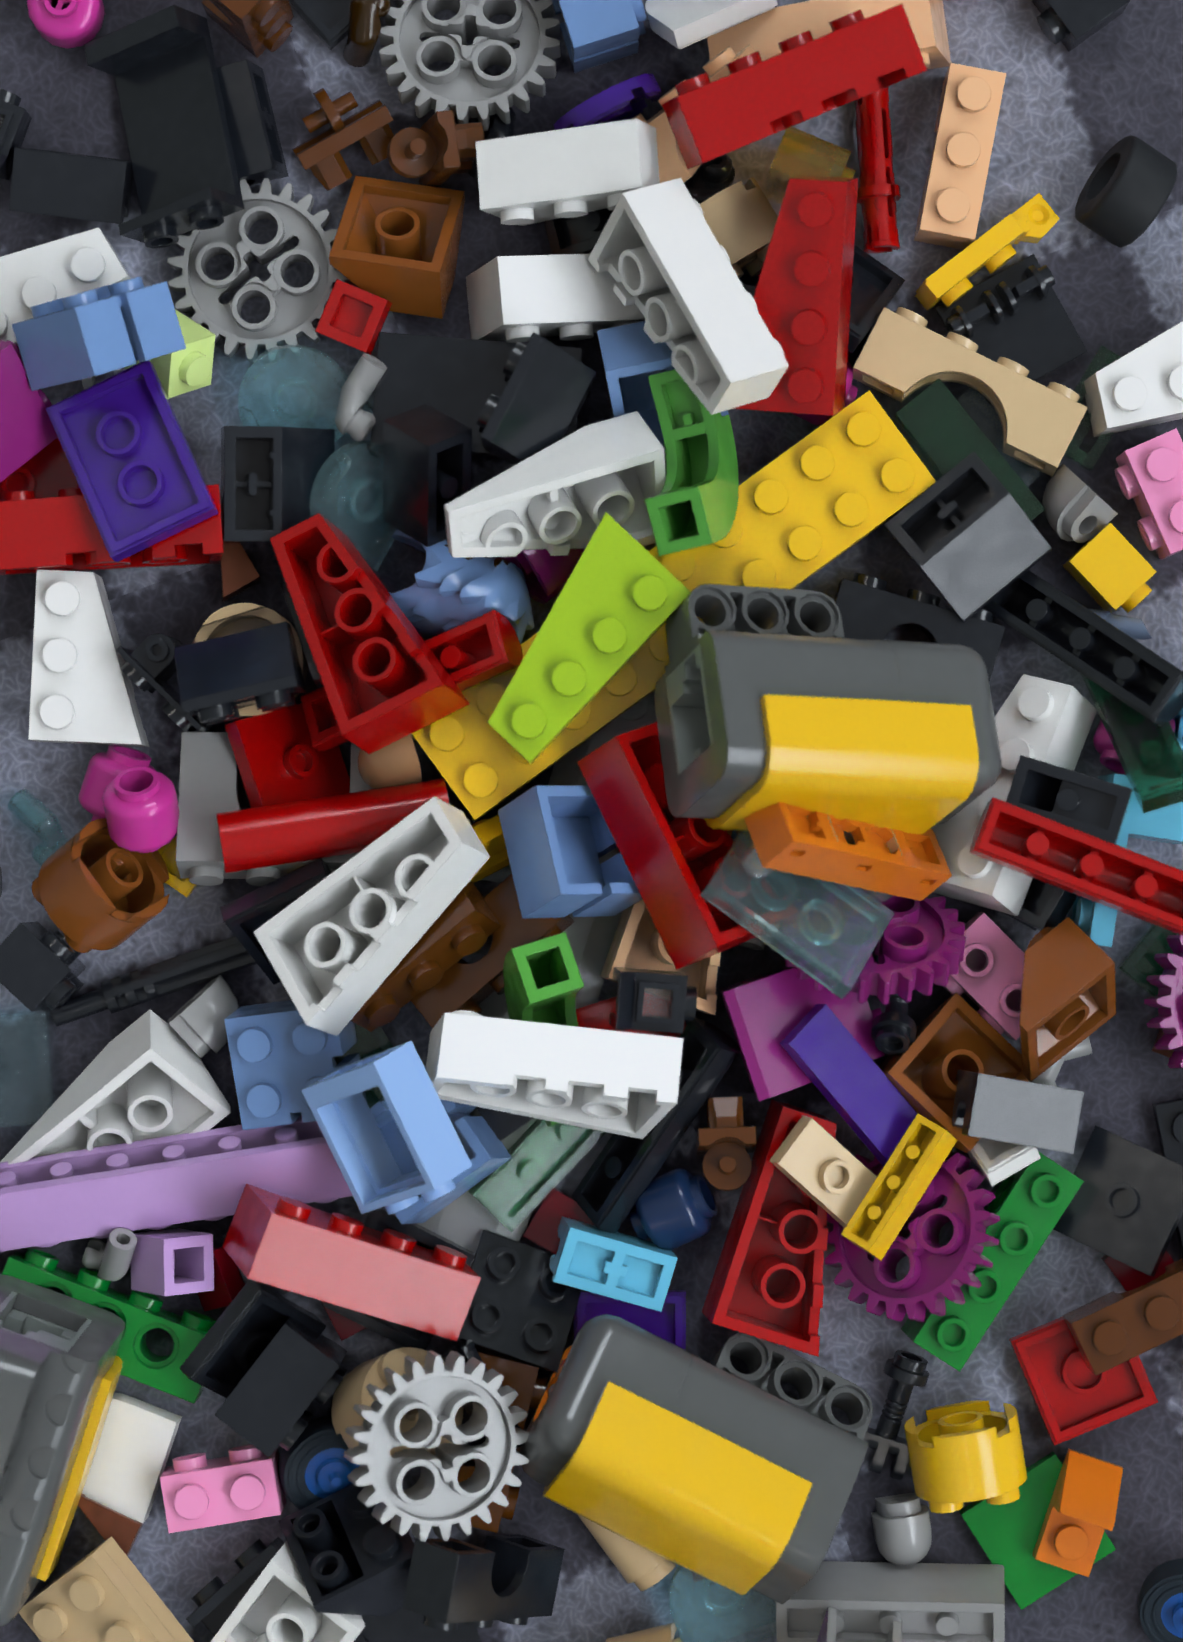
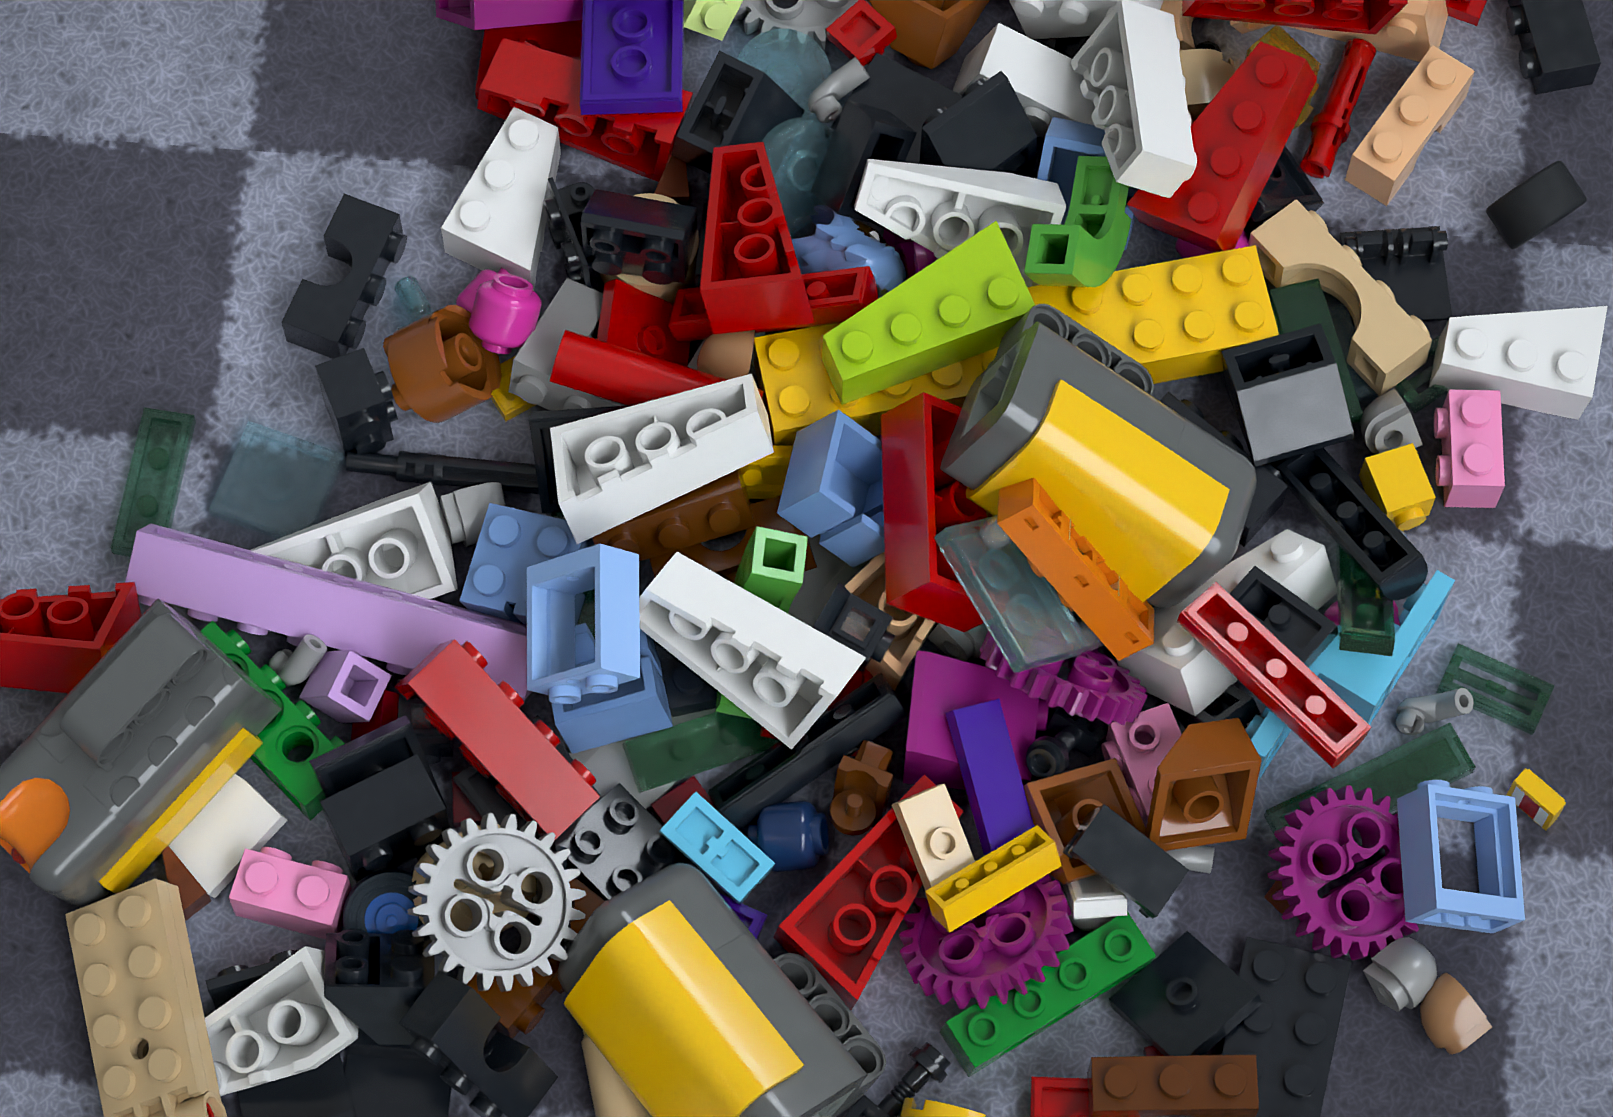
camera: 25 degrees right, 20 degrees down
yellow hinge [915,193,1059,311] -> none

